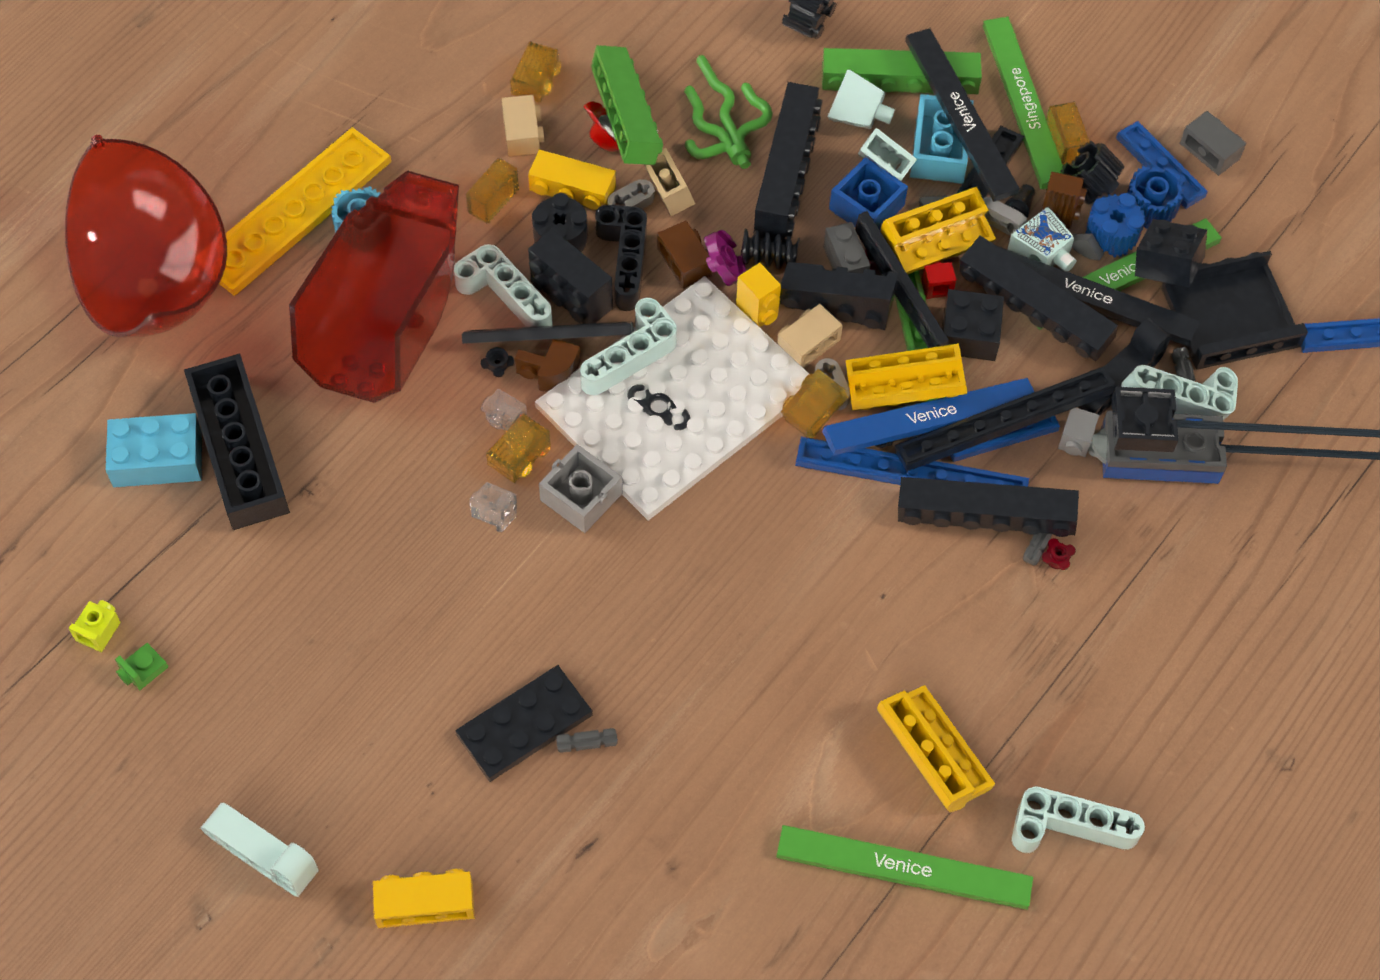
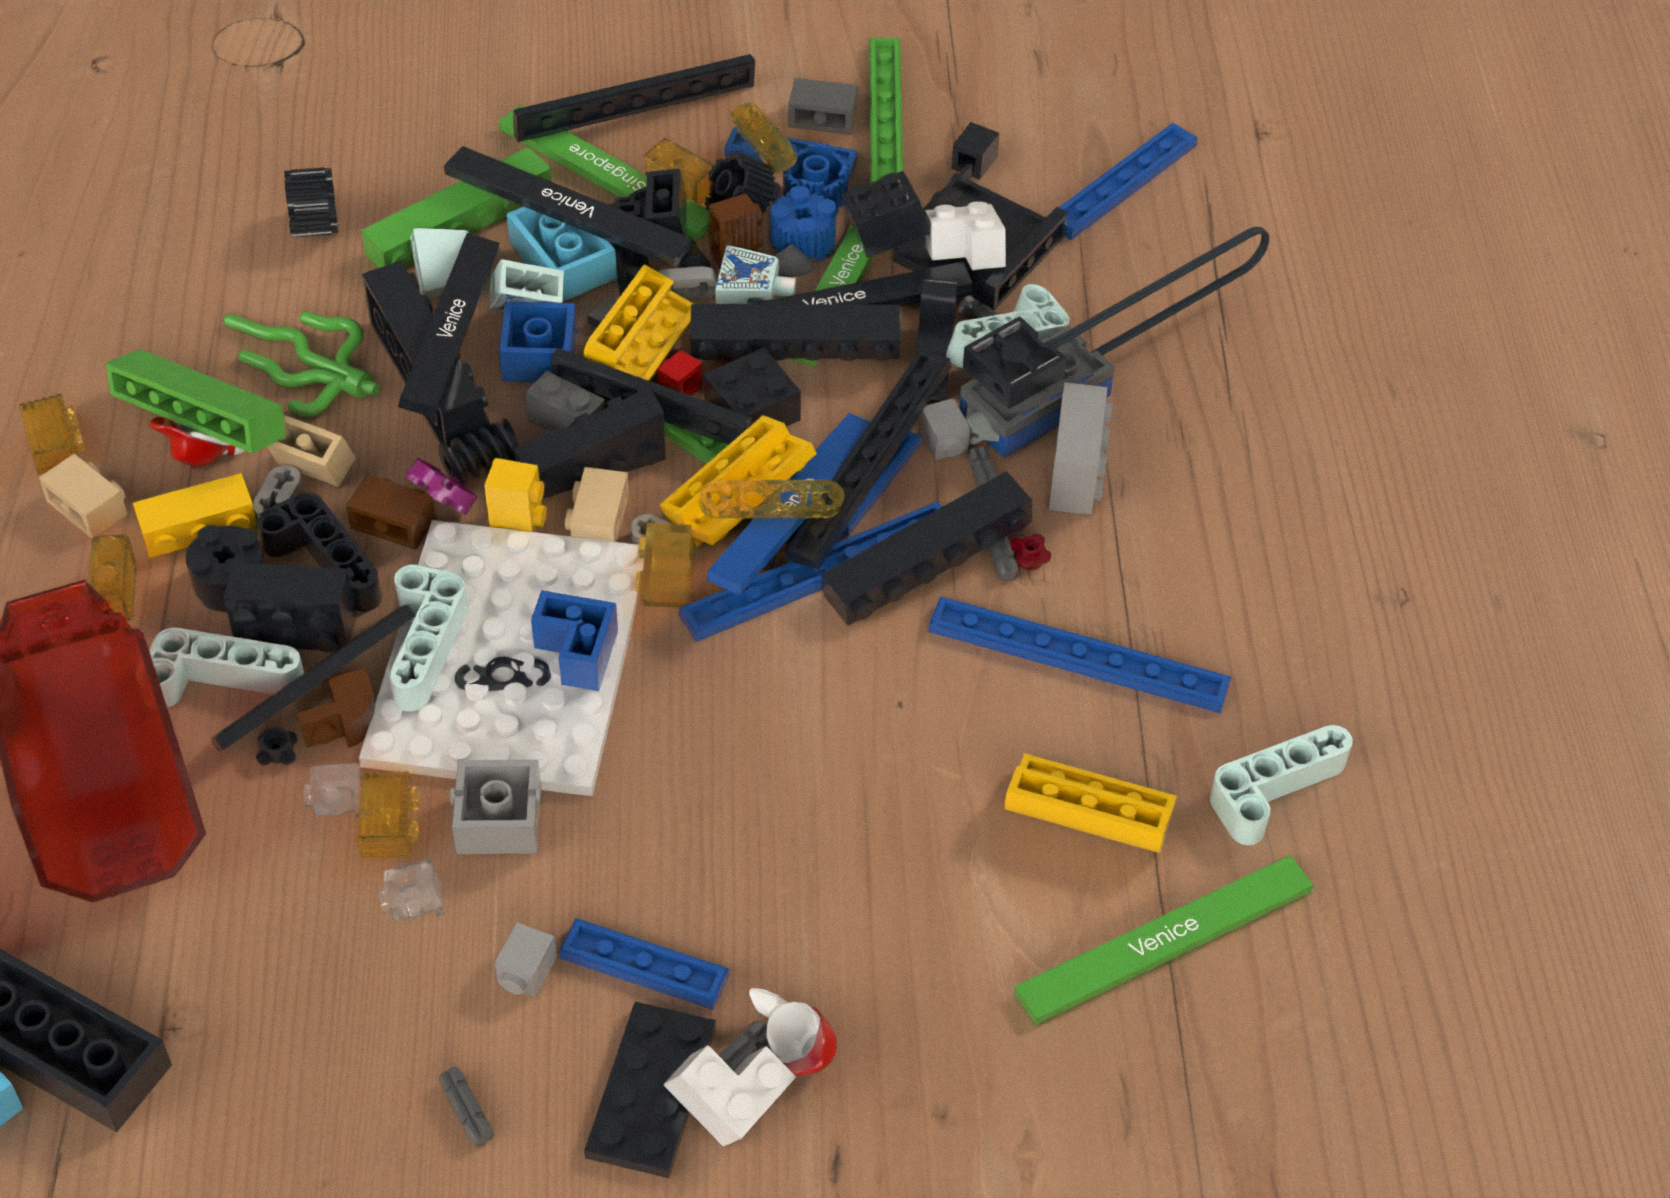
camera: 40 degrees left, 10 degrees down
none -> black tile [398,233,500,418]
none -> dark grey axle [439,1067,494,1146]
none -> light grey brick [494,922,557,998]
none -> black tile [513,54,755,142]
none -> blue brick [531,590,618,691]
none -> blue tile [559,918,729,1010]
none -> black brick [612,168,687,236]
none -> white brick [663,1045,796,1147]
none -> clear yellow beam [699,480,845,518]
none -> clear yellow beam [730,102,798,172]
none -> white hair [749,988,837,1075]
none -> bright green tile [869,38,903,183]
none -> white brick [925,202,1006,270]
none -> blue tile [929,596,1231,713]
none -> black brick [951,122,1000,180]
none -> dark grey axle [969,447,997,487]
none -> light grey brick [1049,382,1113,515]

